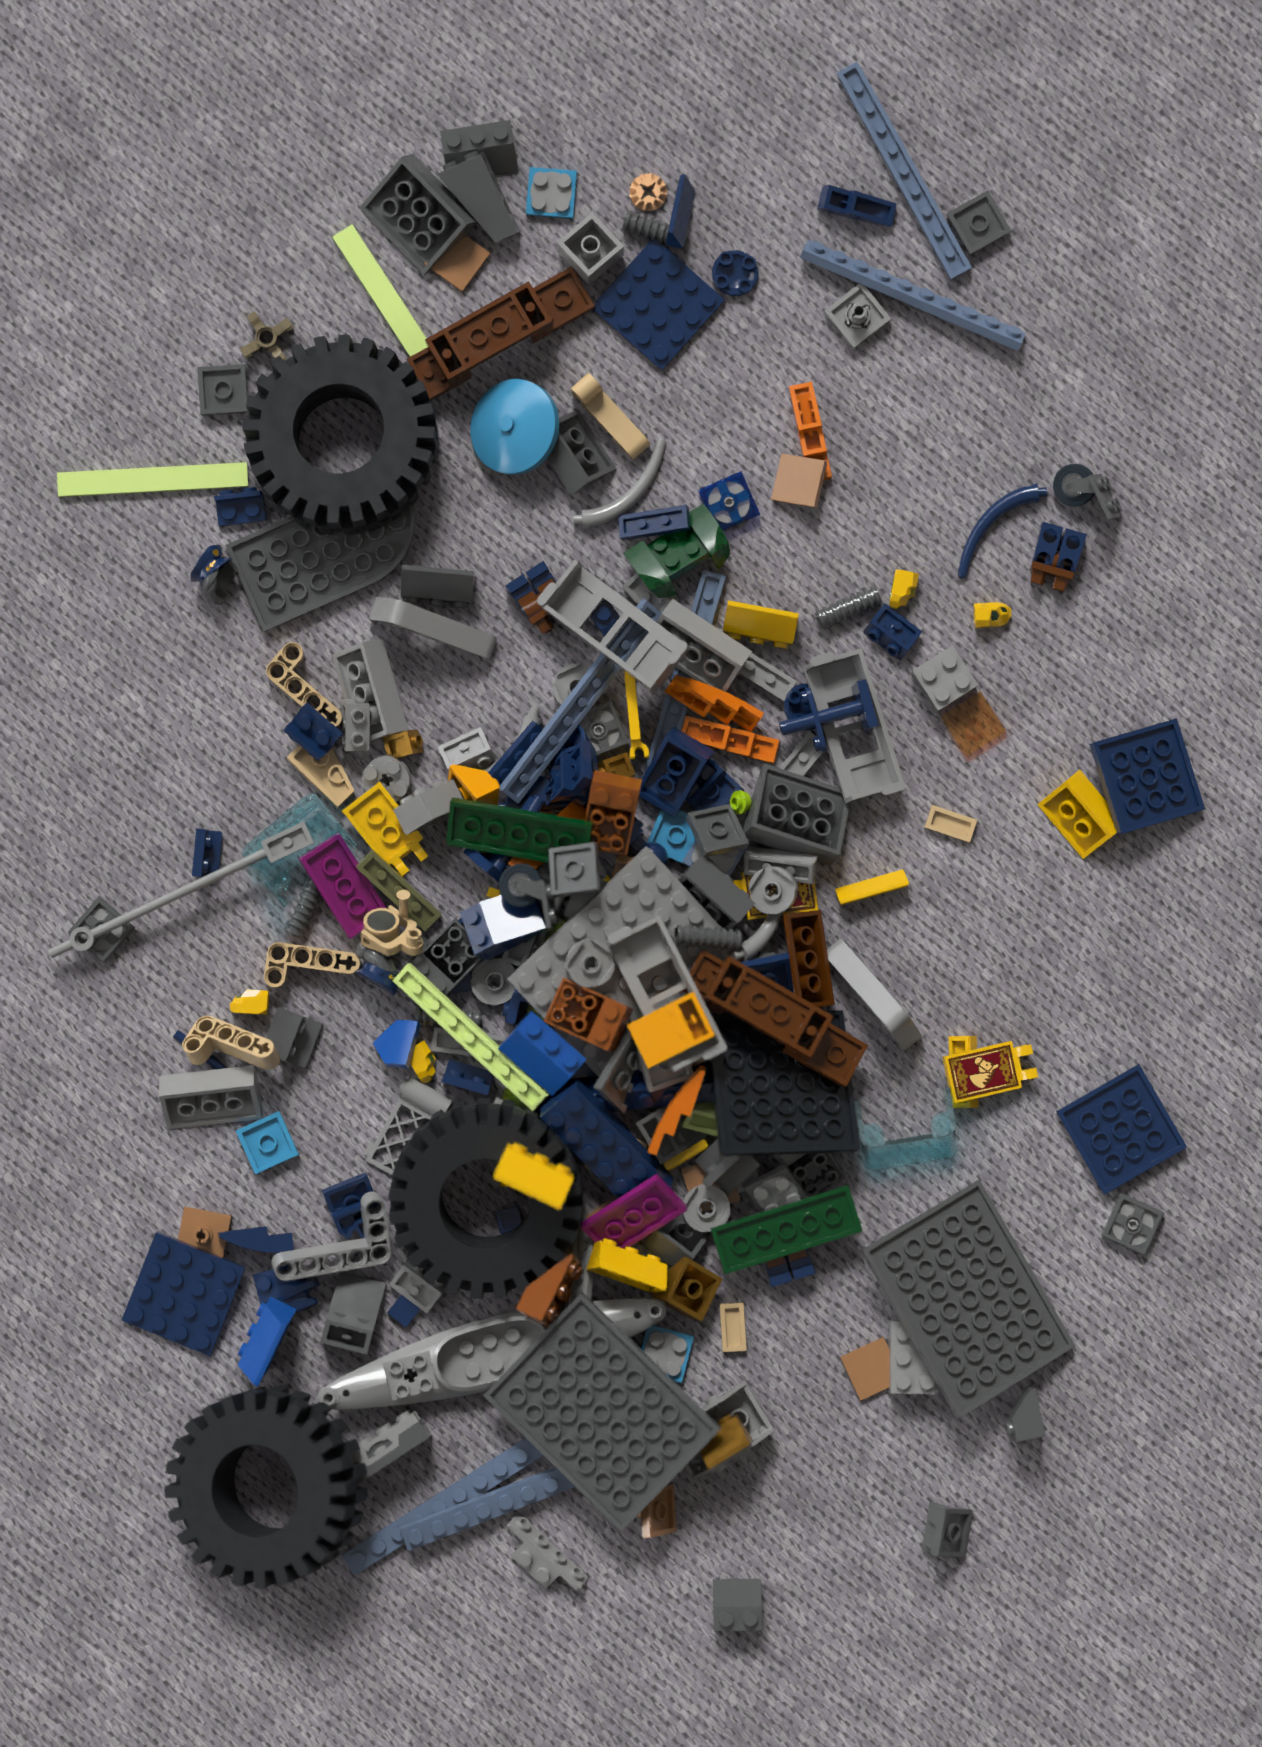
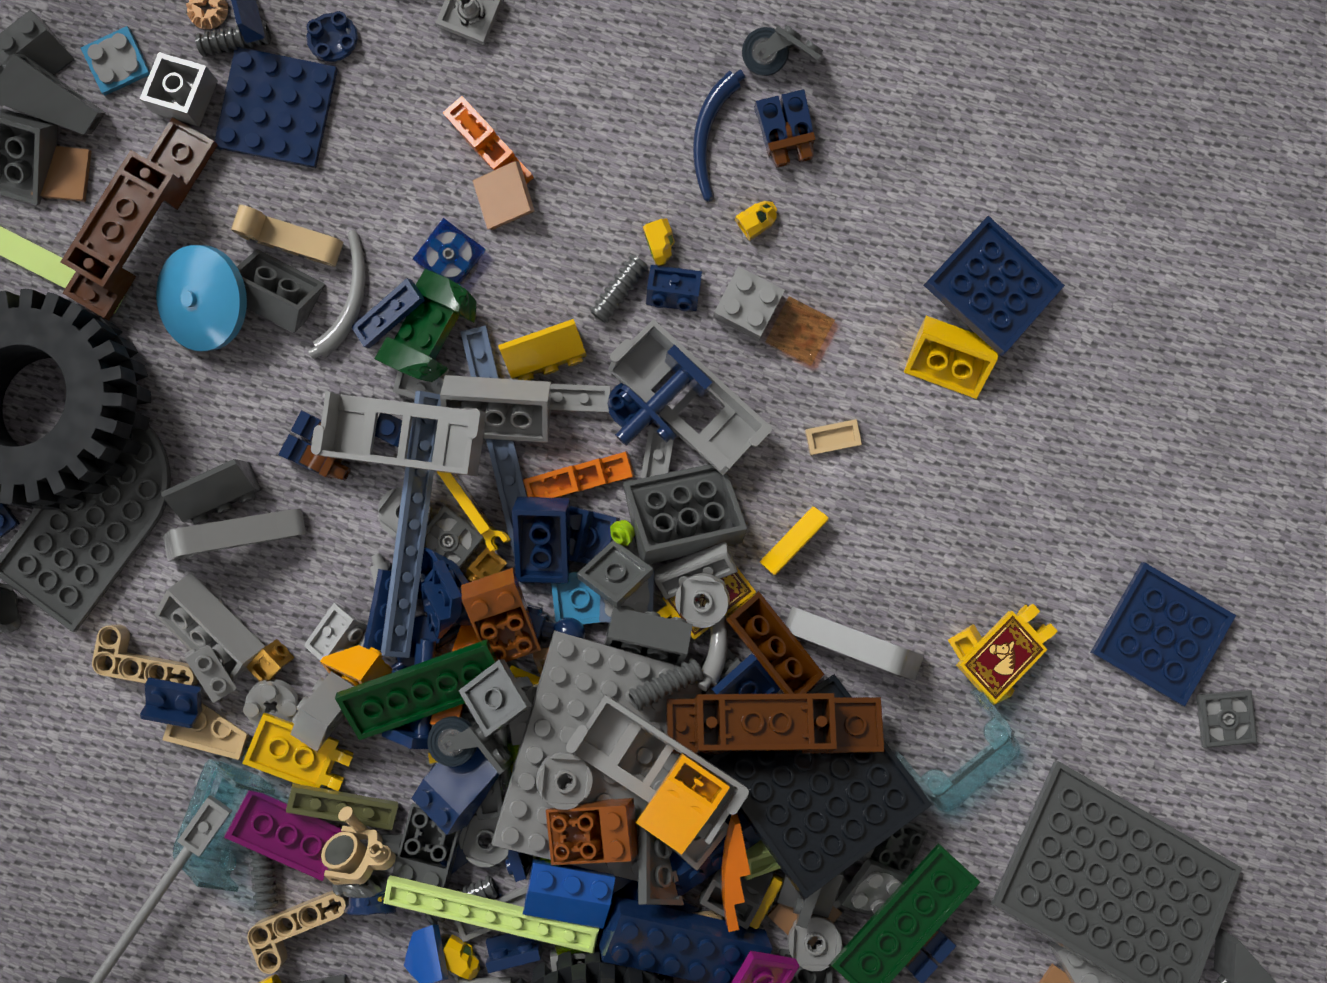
camera: 30 degrees left, 0 degrees up
dark blue bracket [192,828,222,878] -> none
orange slope [664,675,764,732] -> none

